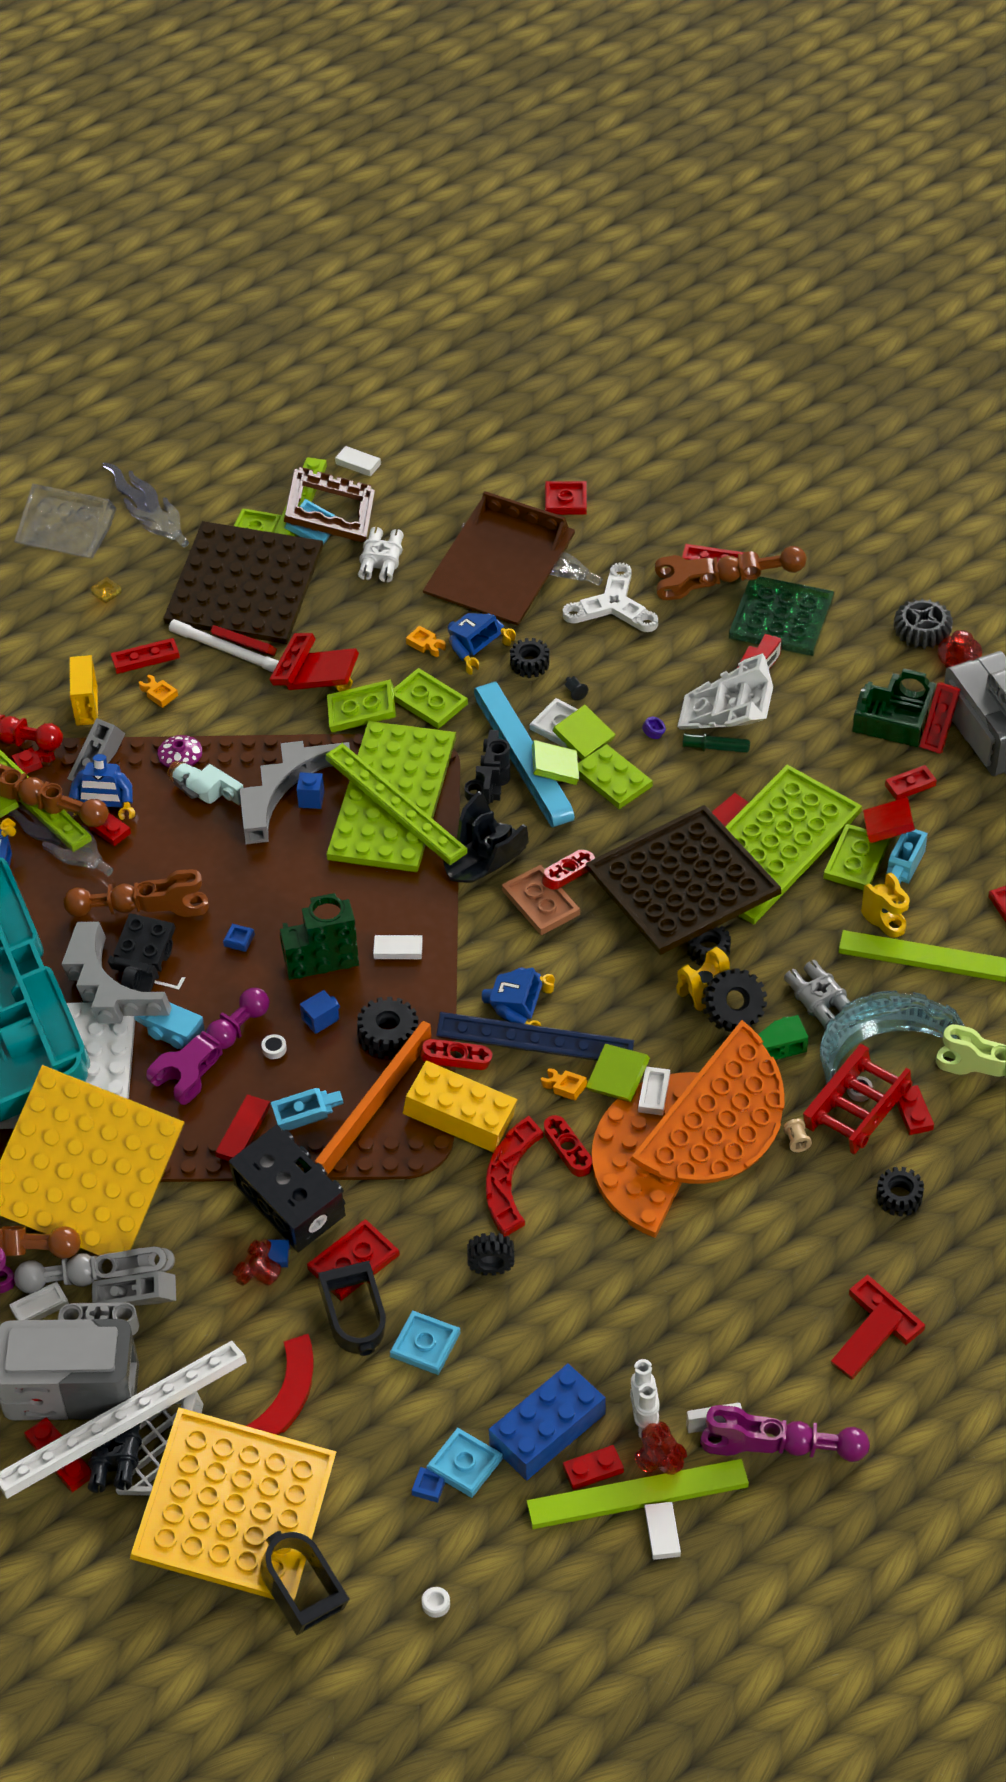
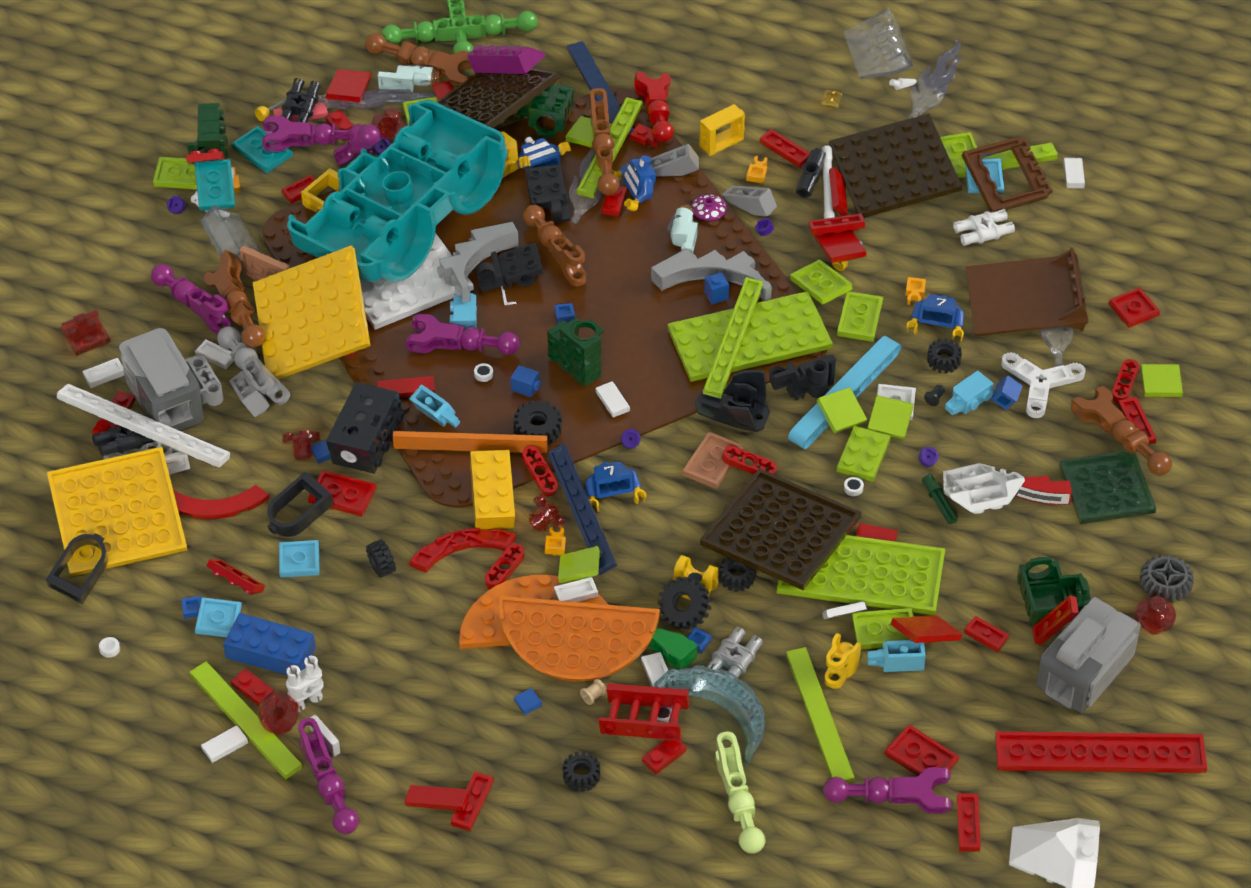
camera: 60 degrees right, 0 degrees up
none -> red plate [206,559,265,595]
none -> blue tile [514,688,542,715]
none -> black plate [525,164,571,223]
none -> clear red plate [529,494,566,531]
none -> dark purple tile [621,429,641,449]
none -> white tile [641,652,670,687]
none -> blue tile [687,628,712,654]
none -> light grey slope [722,185,777,217]
none -> dark purple tile [755,218,774,236]
none -> black piece [796,148,826,198]
none -> white tile [822,602,866,620]
none -> white tile [844,477,864,496]
none -> white bar [889,78,917,90]
none -> medium azure hinge [945,371,994,415]
none -> blue brick [991,375,1022,410]
none -> red beam [1112,359,1139,404]
none -> lime tile [1141,364,1183,397]

